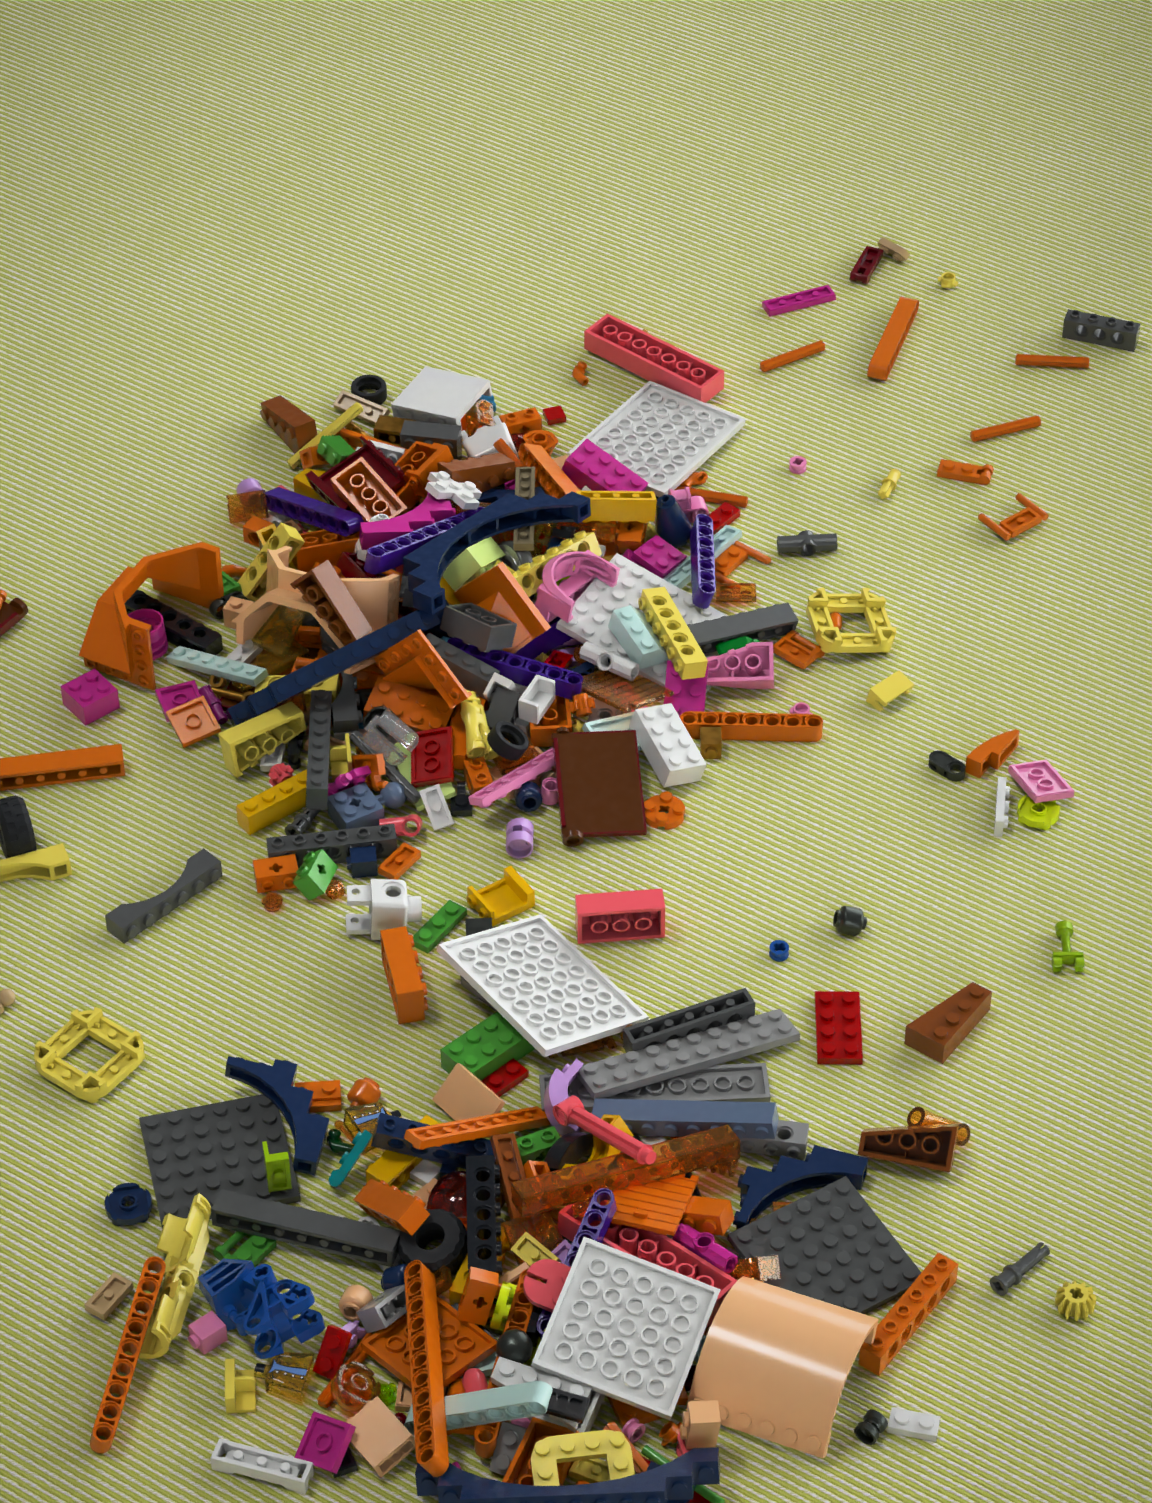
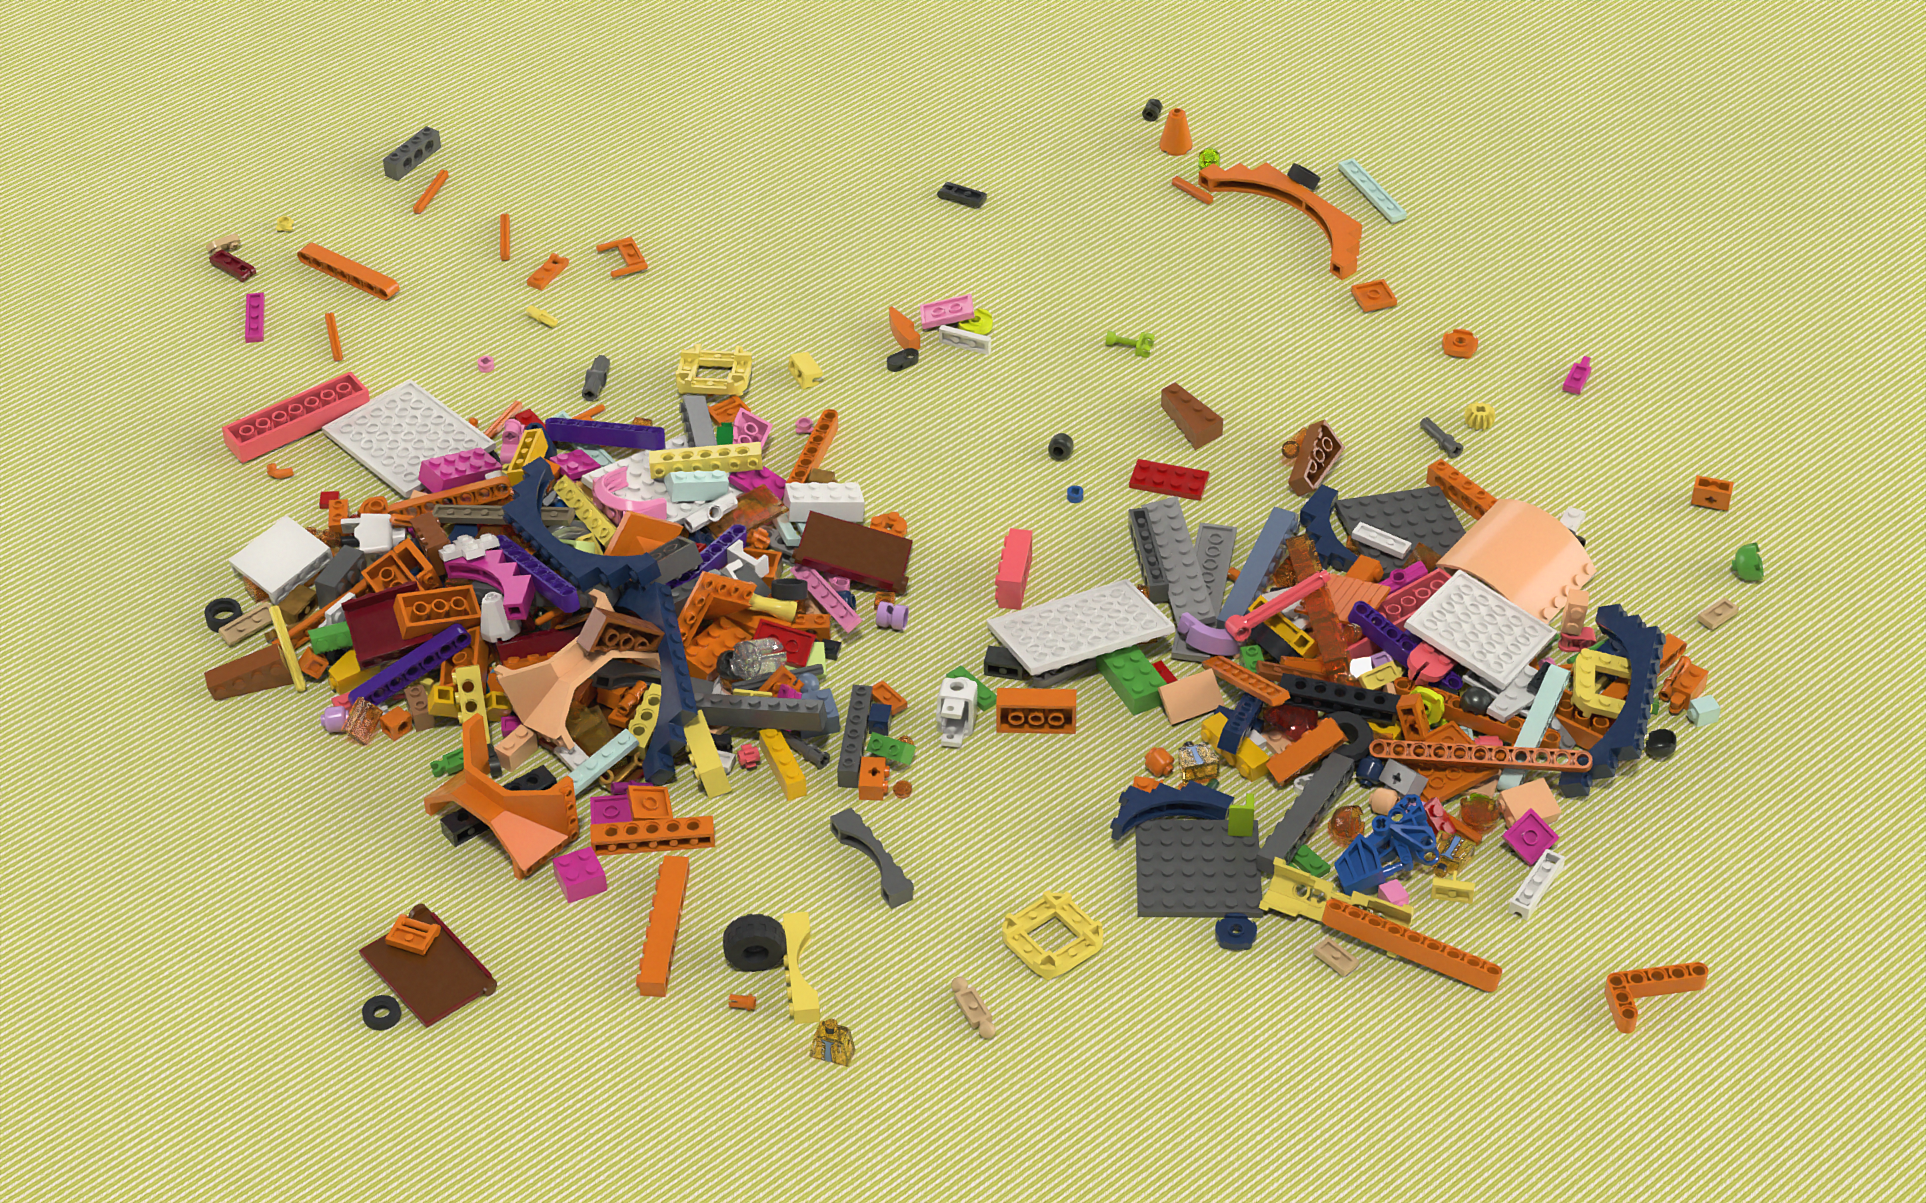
camera: 75 degrees left, 0 degrees up
orange arm [222,564,247,578] -> none
teal hinge [328,1130,373,1187] -> none
coral piece [379,814,423,837] -> none
white plate [419,784,454,832] -> none
yellow panel [466,865,535,927] -> none
orange plate [659,1421,682,1446] -> none
none -> orange brick [590,815,715,856]
none -> clear orange plate [874,591,896,610]
none -> clear orange cylinder [1328,805,1365,846]
none -> white plate [1351,522,1412,559]

